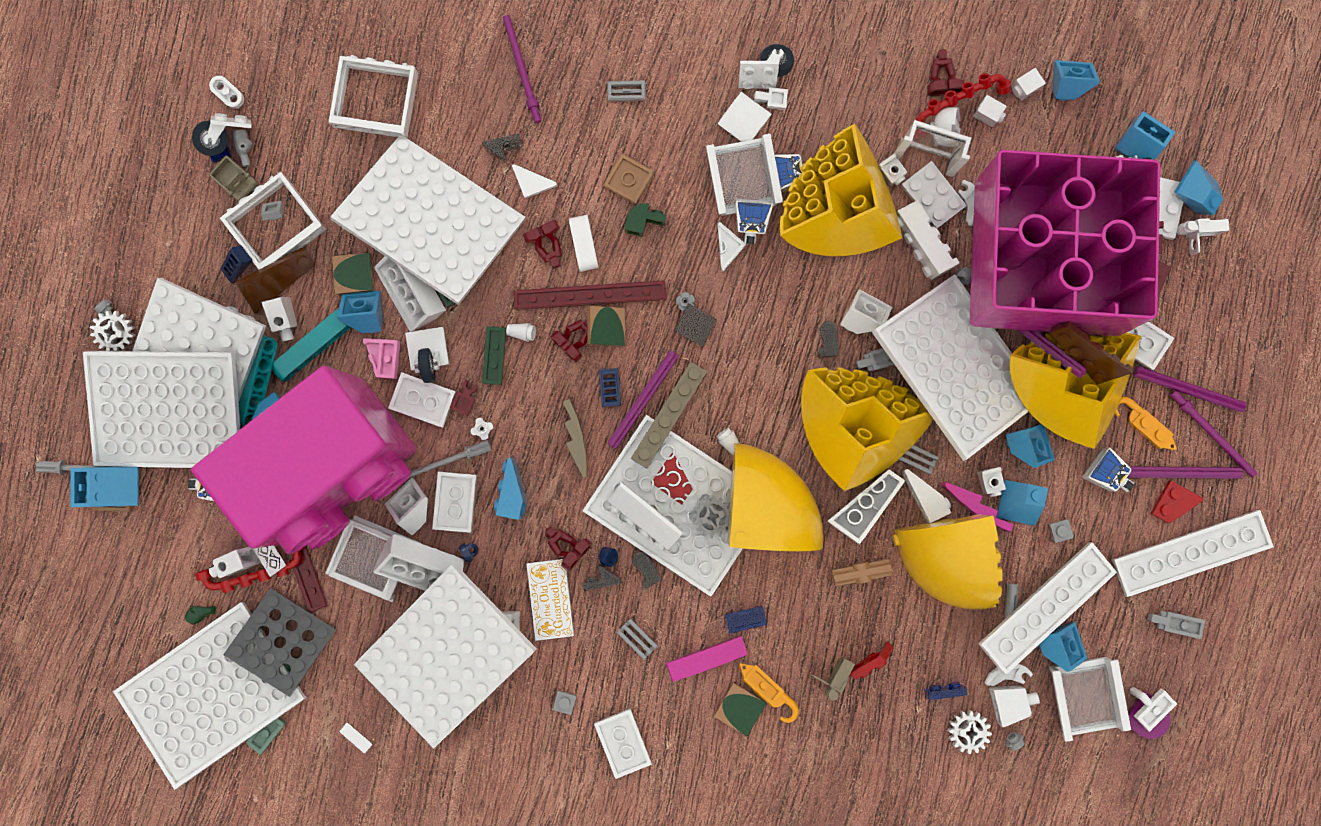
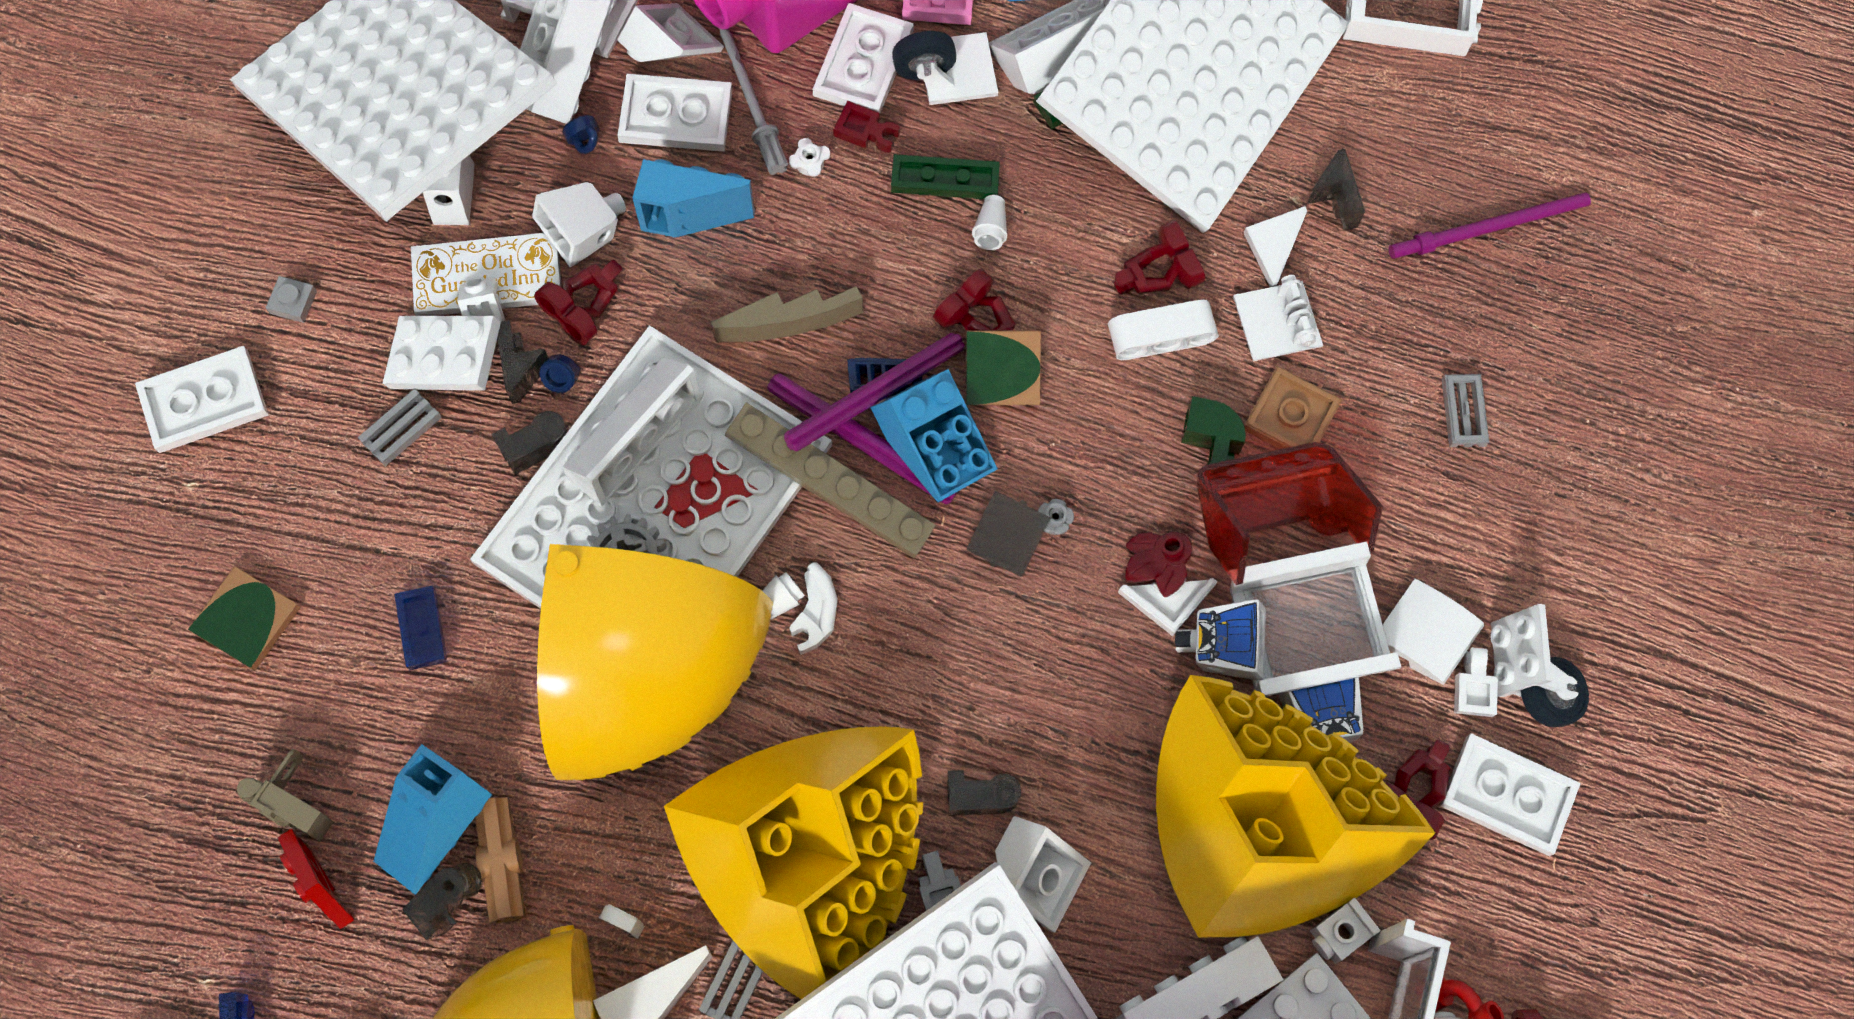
camera: 80 degrees right, 15 degrees down
dark red tile [513,280,666,310] -> none
dark pink slope [666,636,748,682] -> none
light orange plate [739,663,799,723] -> none
white wedge [827,470,905,544] -> none
none -> dark azure slope [373,744,492,895]
none -> white plate [382,316,501,391]
none -> clear smoke leg [402,862,482,941]
none -> white bracket [457,277,507,333]
none -> white torso [532,182,626,267]
none -> white tile [599,904,645,939]
none -> magenta axle [784,333,965,451]
none -> white piece [789,562,838,655]
none -> dark azure slope [870,369,998,502]
none -> dark red plate [1125,532,1193,598]
none -> clear red windscreen [1196,442,1383,585]
none -> white hinge [1233,275,1323,361]
none -> dark red piece [1384,739,1450,840]
none -> white plate [1439,733,1581,857]

